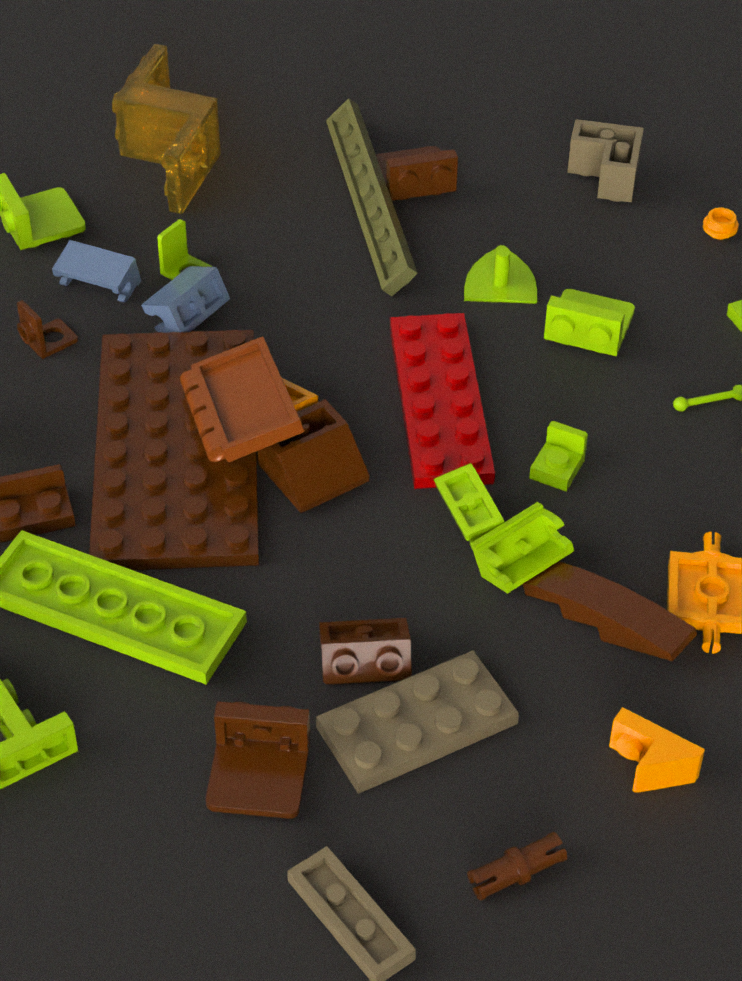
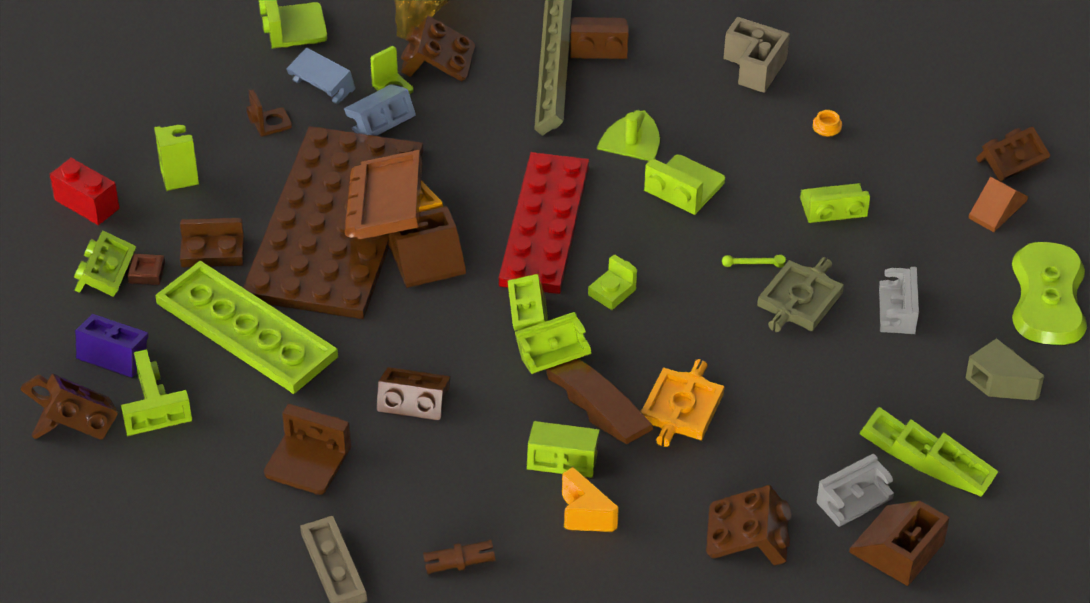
camera: 15 degrees right, 0 degrees up
dark tan plate [316,650,519,794] -> none
none -> reddish brown bracket [401,15,475,81]
none -> lime hinge [527,421,600,478]

